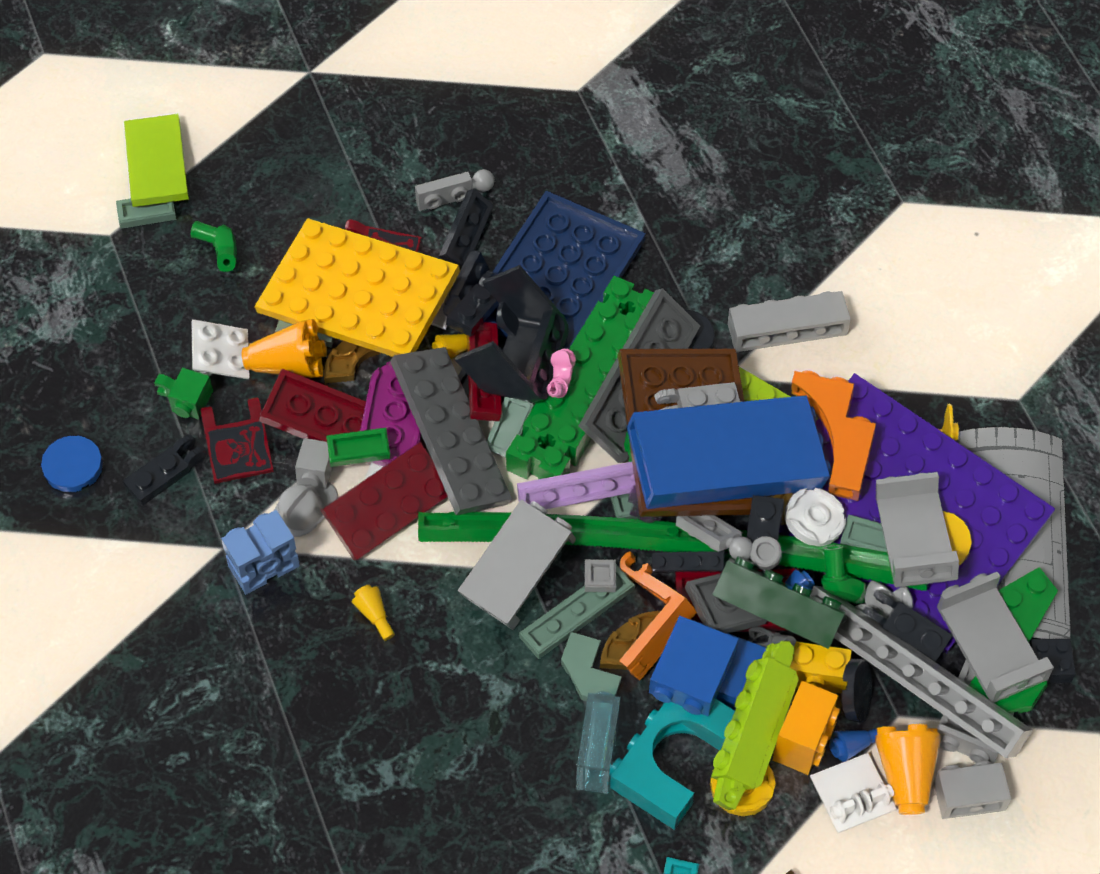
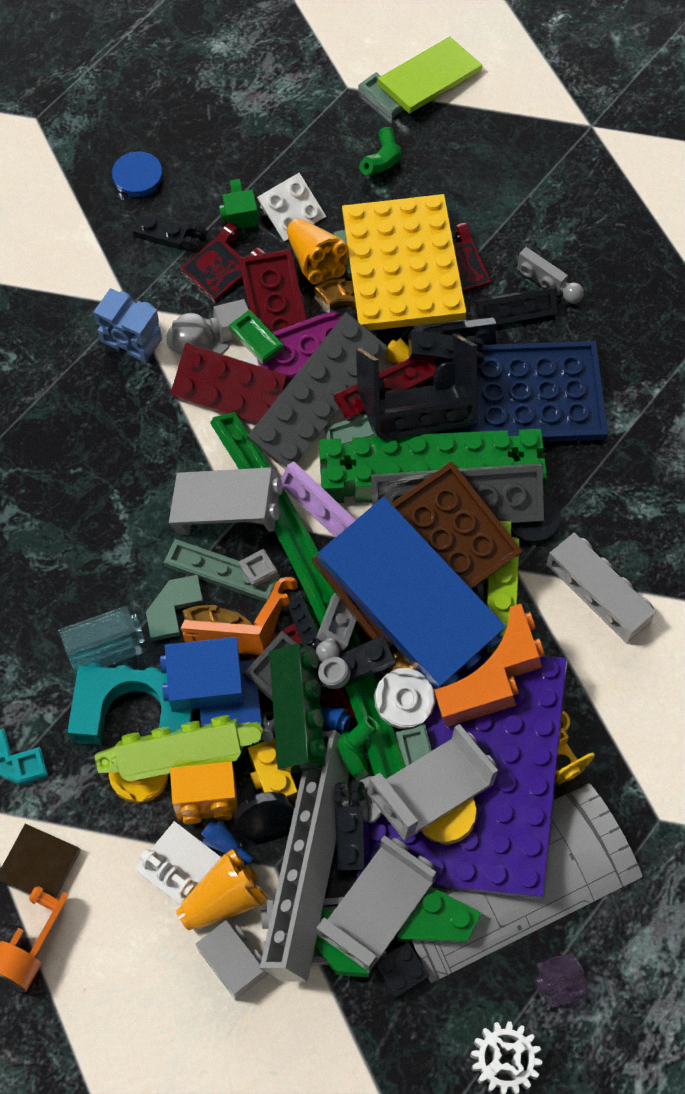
camera: 60 degrees right, 5 degrees up
yellow cone [352,585,395,641] -> none
bright pink piece [547,349,576,398] -> none
light grey hinge [654,382,740,410] -> none

